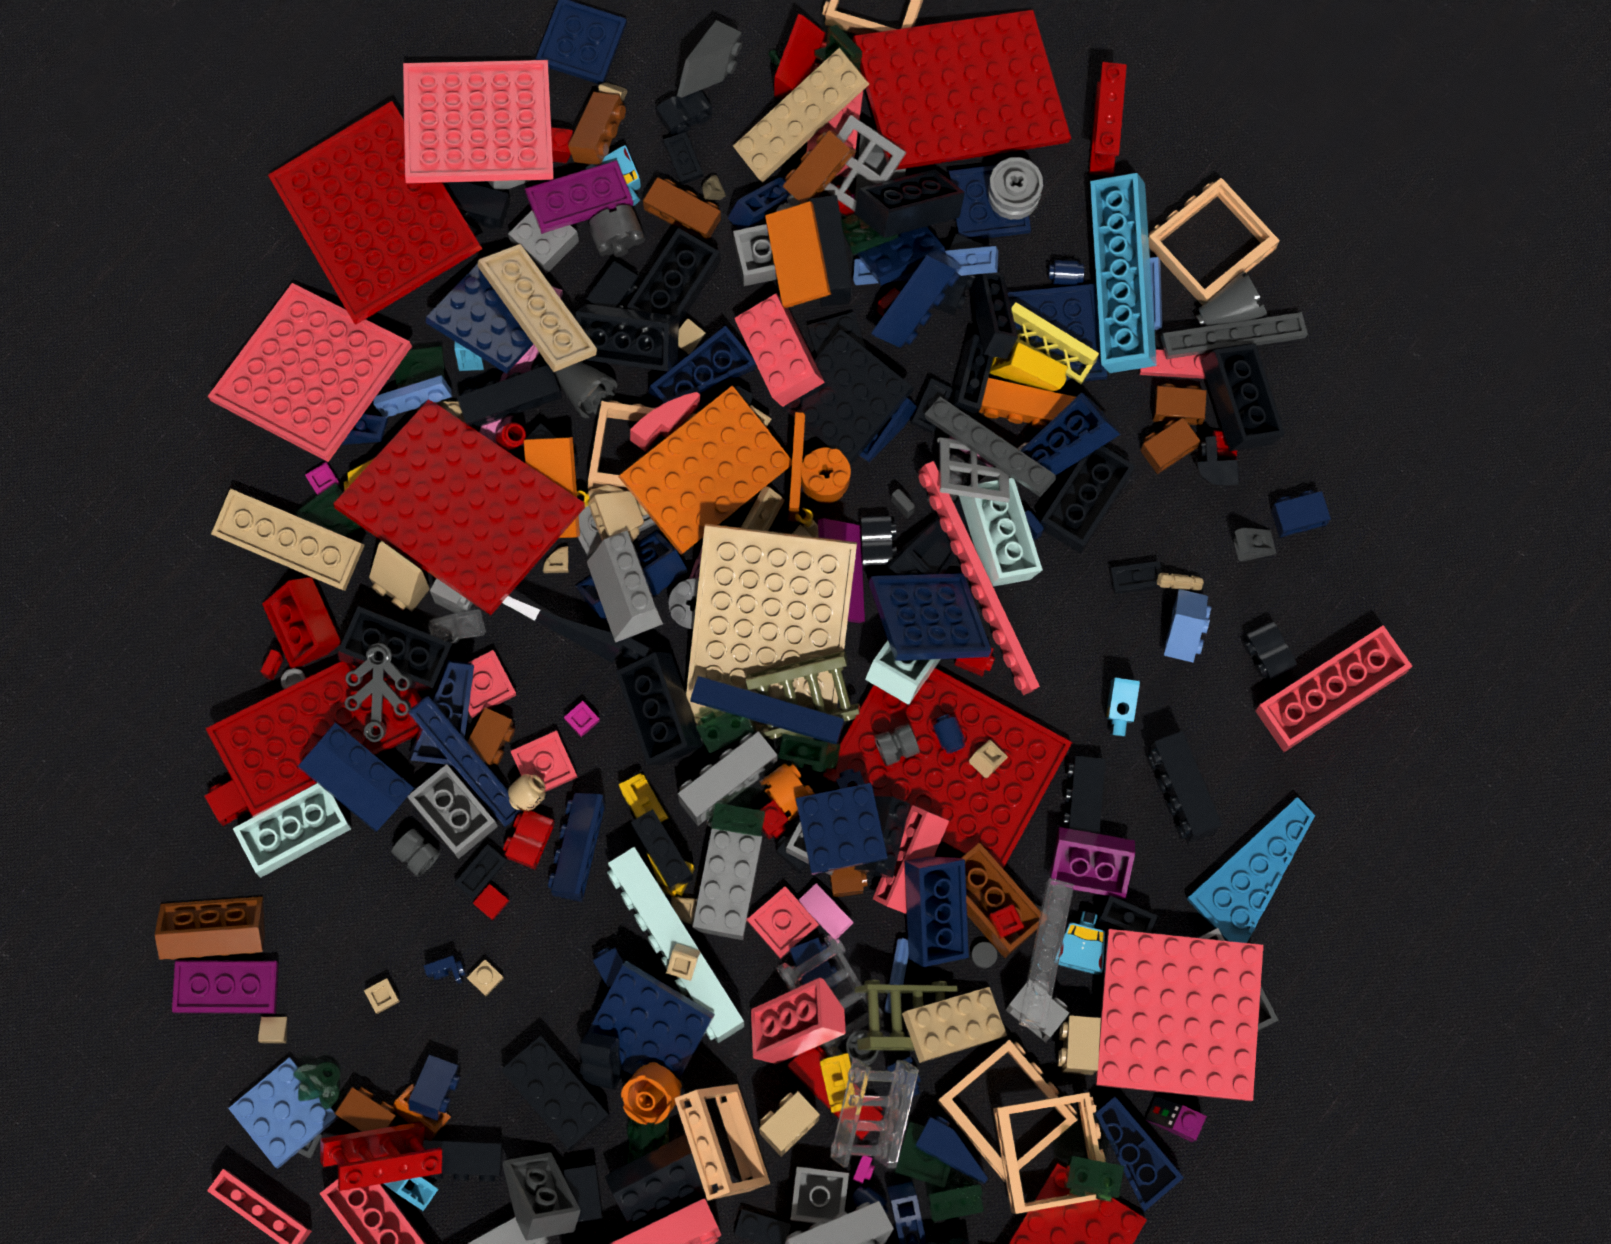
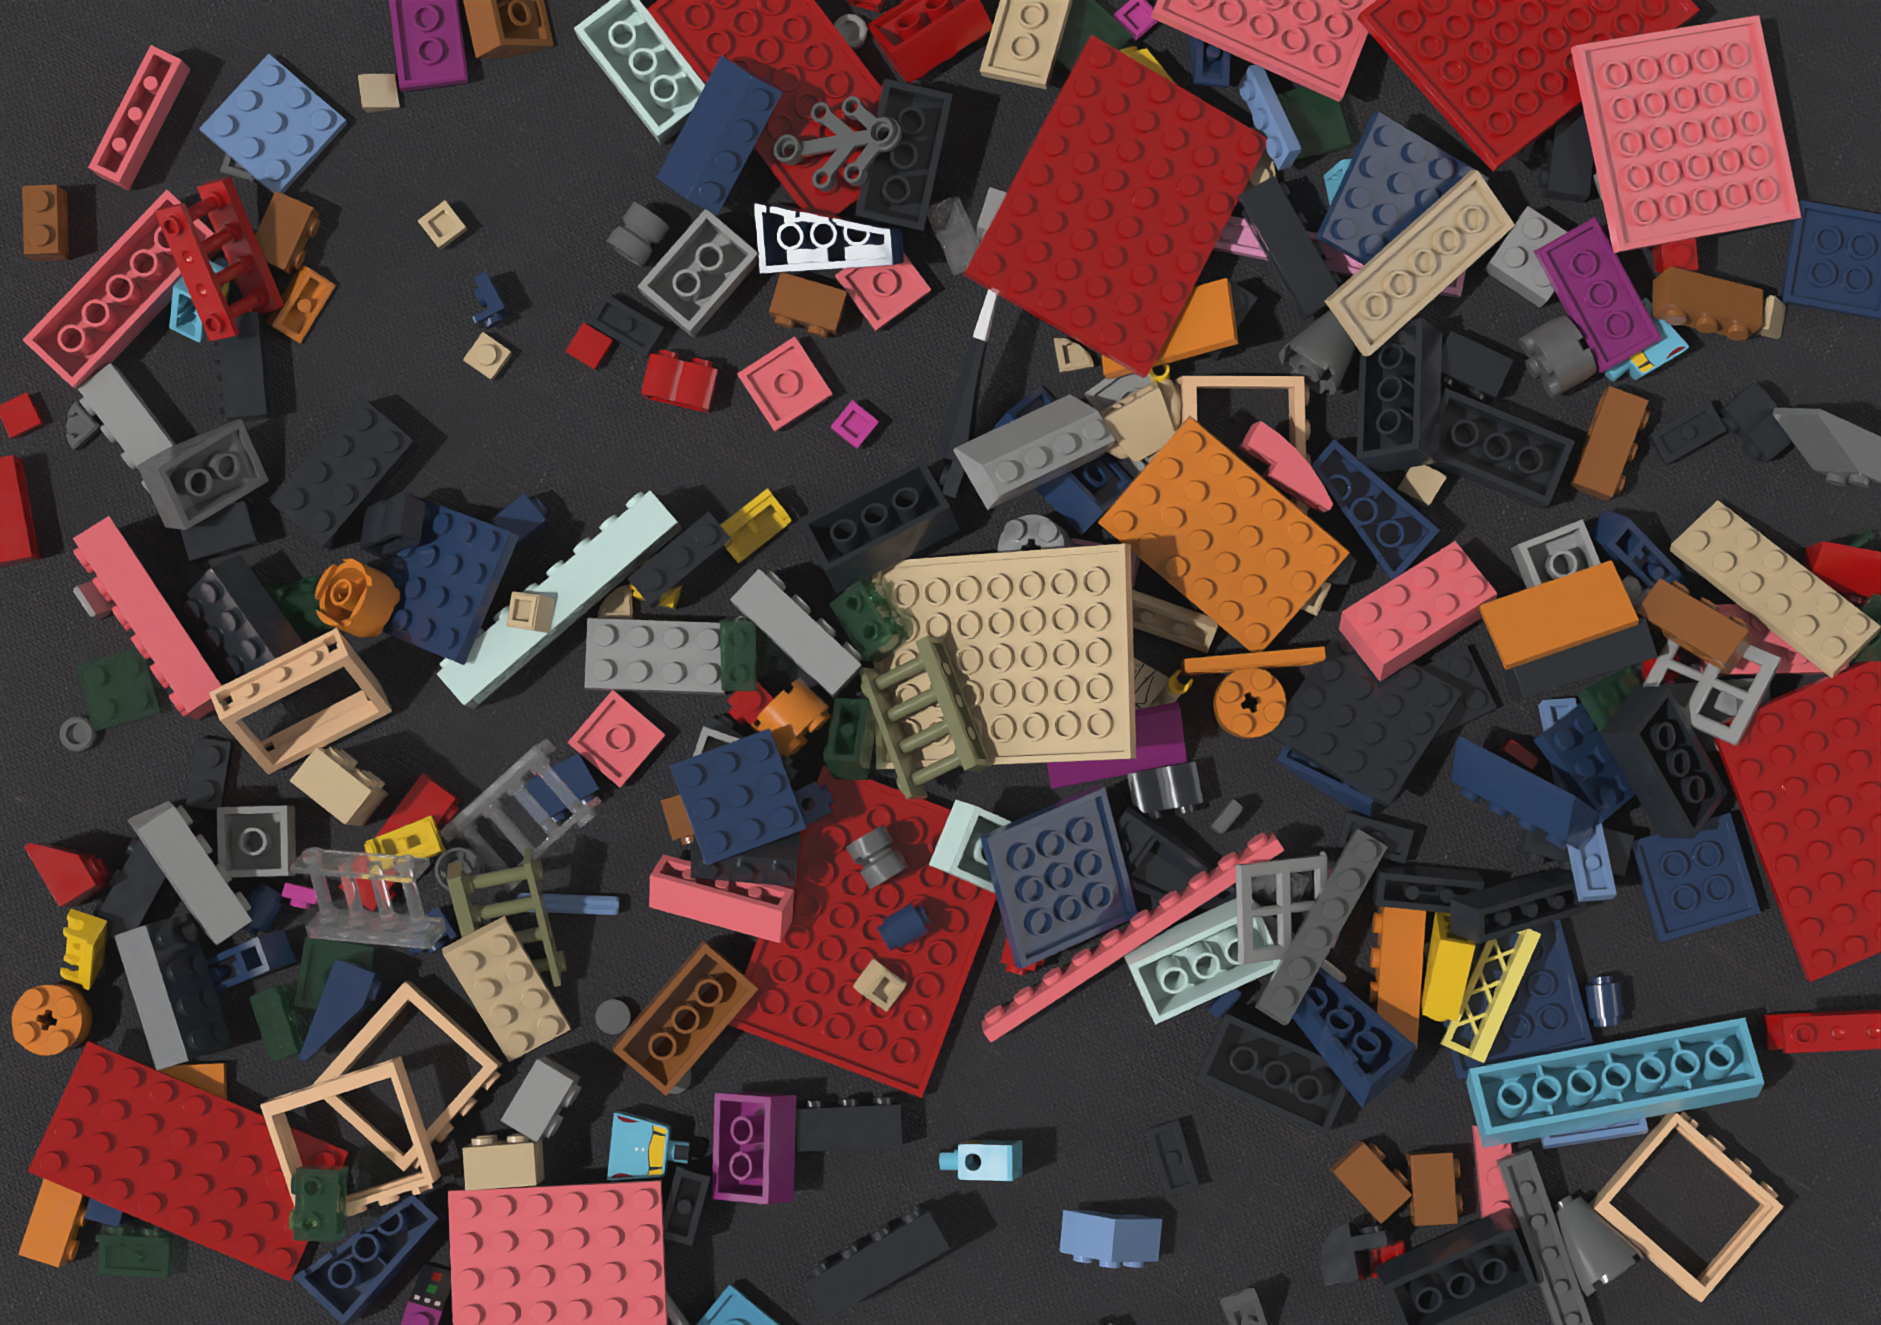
camera: 85 degrees right, 10 degrees up
clear green plate [293,1062,340,1109] -> none
tan slope [369,541,430,612] -> none
dark blue tile [407,695,524,827] -> none
dark blue brick [409,1055,461,1121] -> none
red brick [495,422,526,450] -> none
tan head [508,774,546,812] -> none
dark blue slope [548,793,606,902] -> none
dark blue tile [690,676,844,745] -> none
dark tan tile [702,175,726,200] -> none
coral slope [751,978,846,1064] -> none
bright pink slope [798,883,854,940] -> none
dark blue slope [905,856,969,967] -> none
light grey wheel [988,157,1043,220] -> none
red tile [989,904,1024,939] -> none
clear plate [1018,878,1074,1031] -> none
tan axle [1157,573,1204,591] -> none

